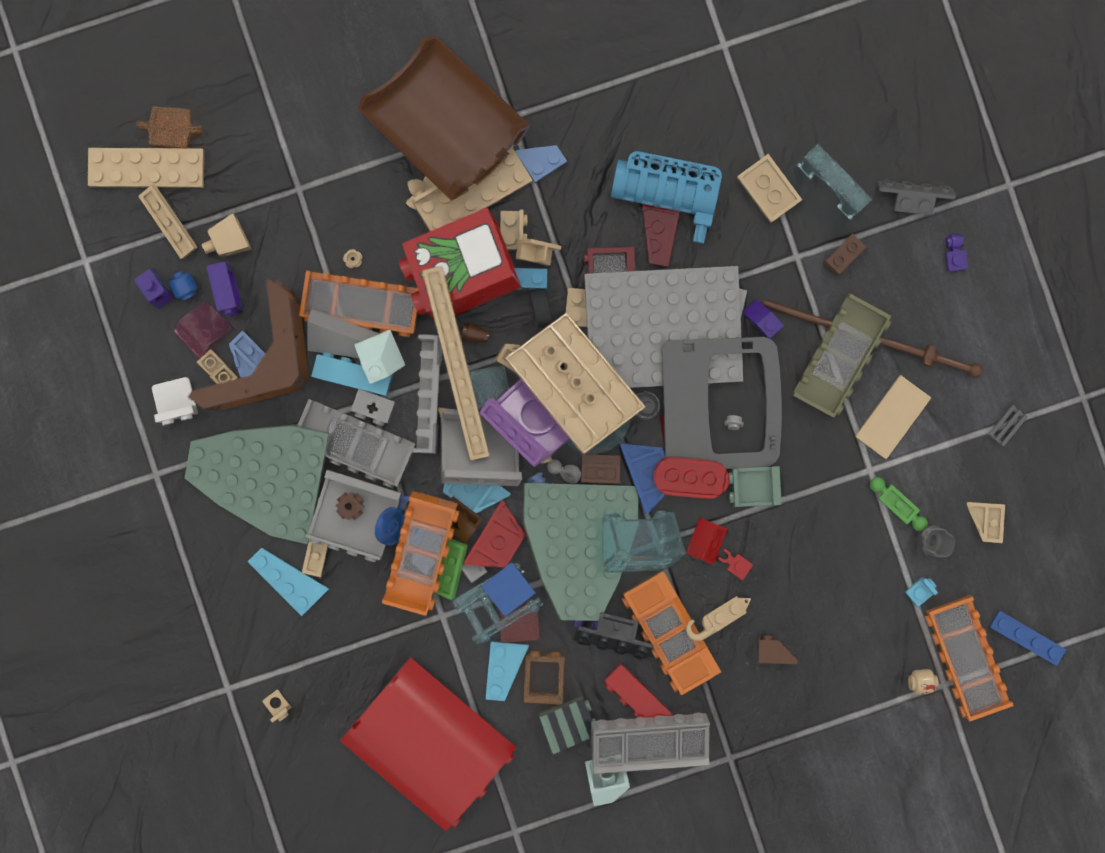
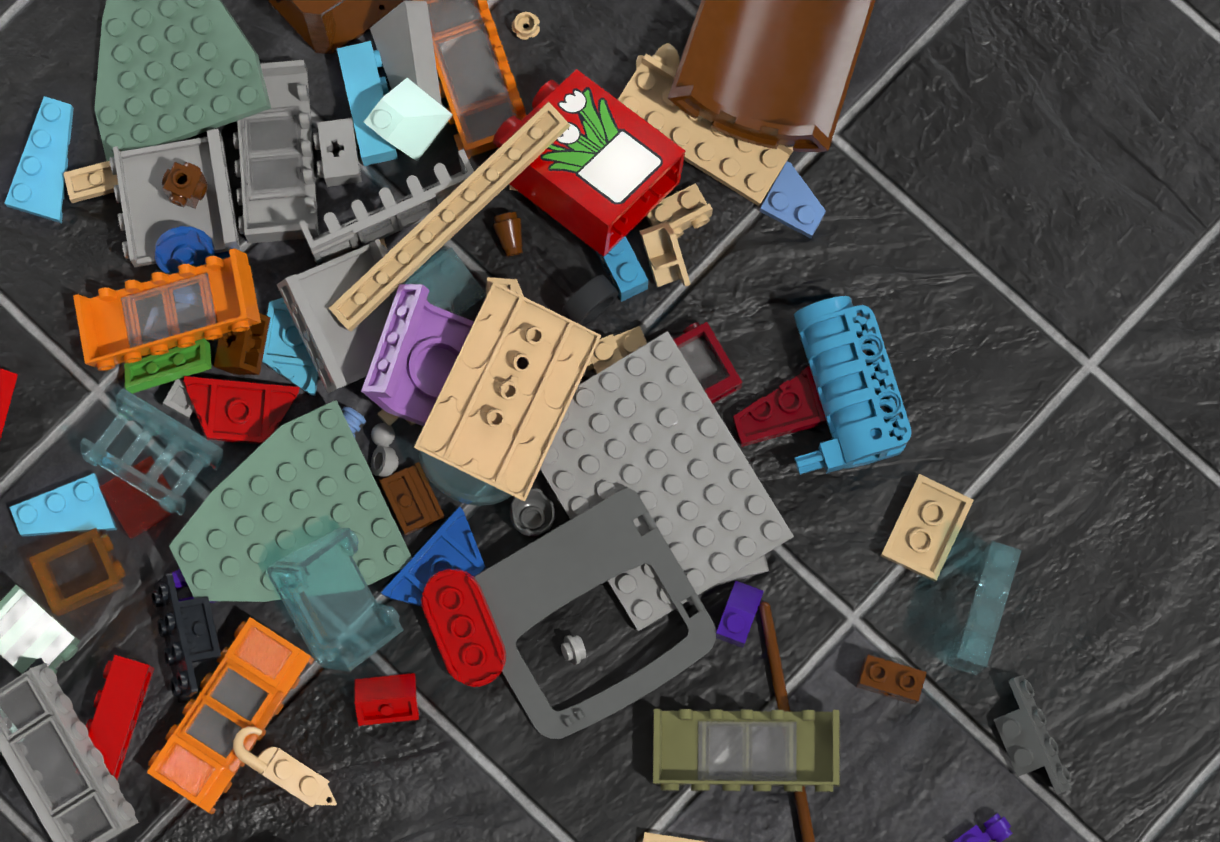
camera: 65 degrees right, 10 degrees down
blue tile [481,562,536,617] -> none
red plate [717,548,753,580] -> none
sand green panel [728,466,781,507] -> none

